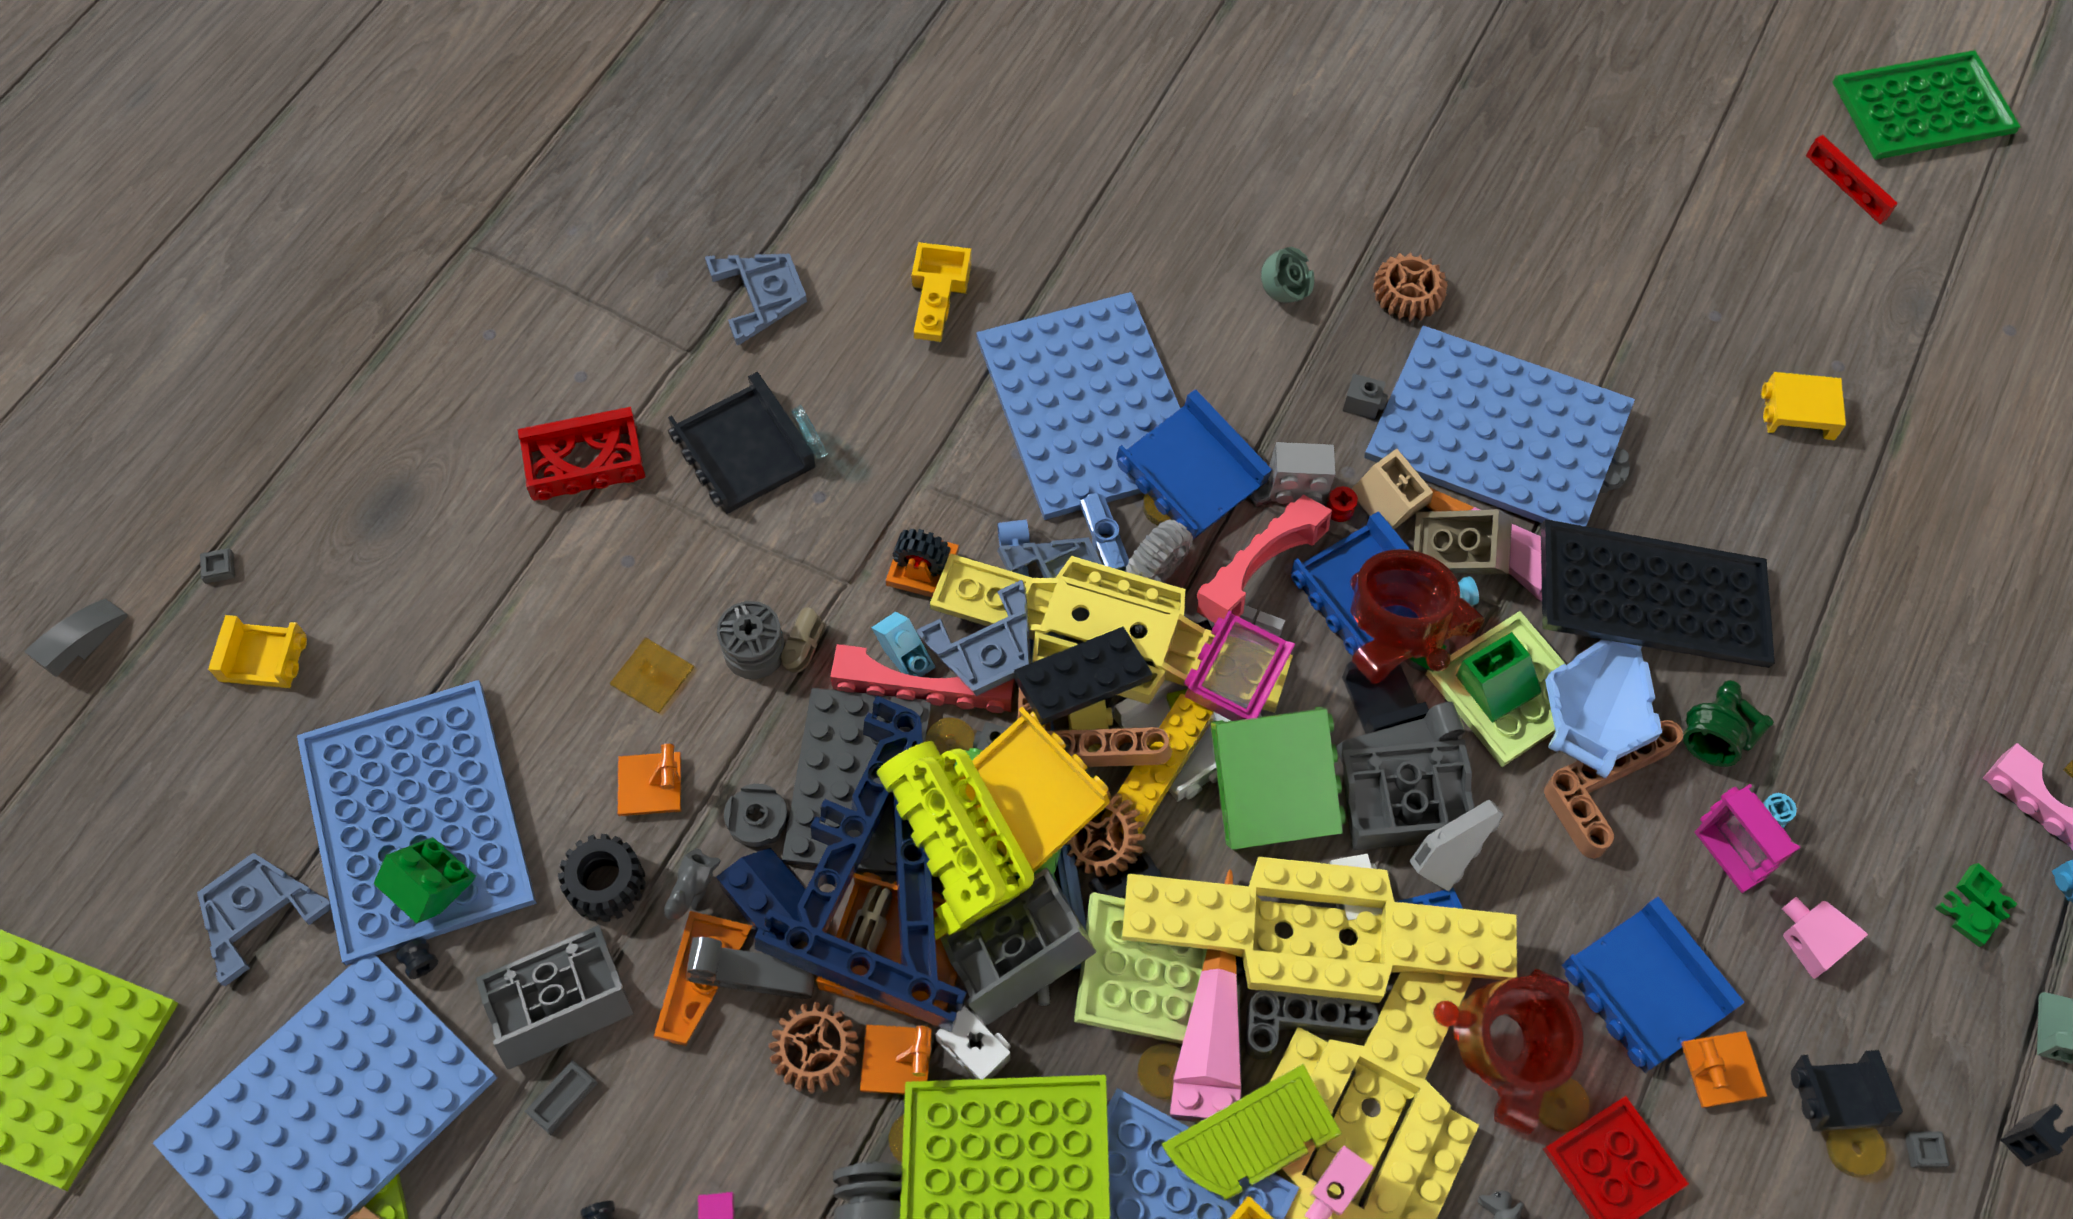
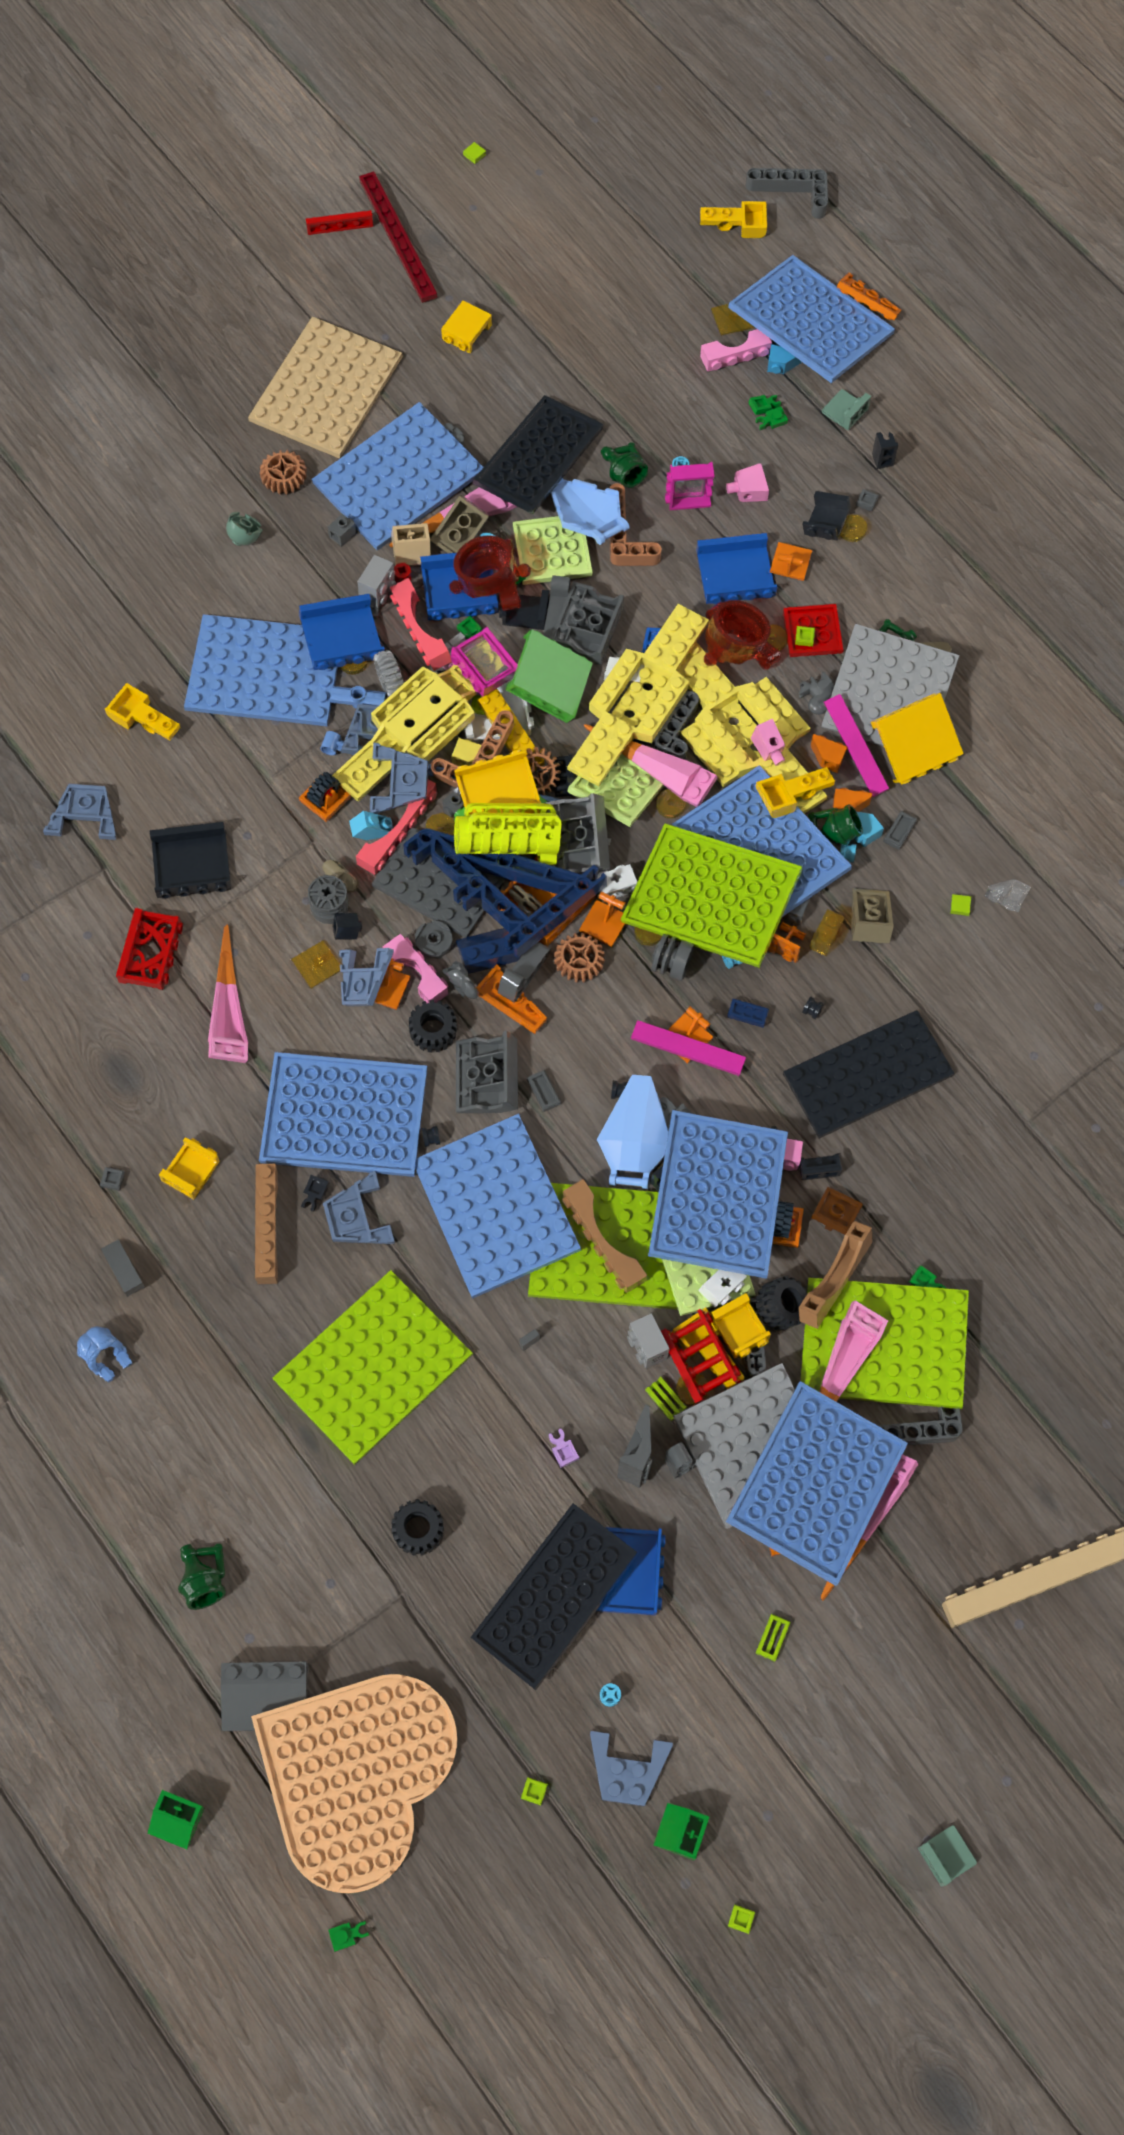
camera: 65 degrees left, 5 degrees up
green slope [373,837,476,924] -> none
clear light blue tile [791,405,827,460] -> none
black plate [1013,626,1153,726] -> none
lime piece [1161,1064,1341,1201] -> none
light grey slope [1410,800,1504,891] -> none
green slope [1455,632,1542,723] -> none
green plate [1832,50,2021,160] -> none
none -> bright pink plate [208,925,248,1063]
none -> tan plate [248,317,403,459]
none -> medium nougat arch [255,1164,278,1284]
none -> black plate [301,1175,330,1212]
none -> black brick [332,913,362,940]
none -> sand blue wing [339,948,394,1006]
none -> dark red plate [359,171,437,303]
none -> bright pink arch [383,934,448,1003]
none -> green tile [457,616,482,640]
none -> lime tile [795,626,815,647]

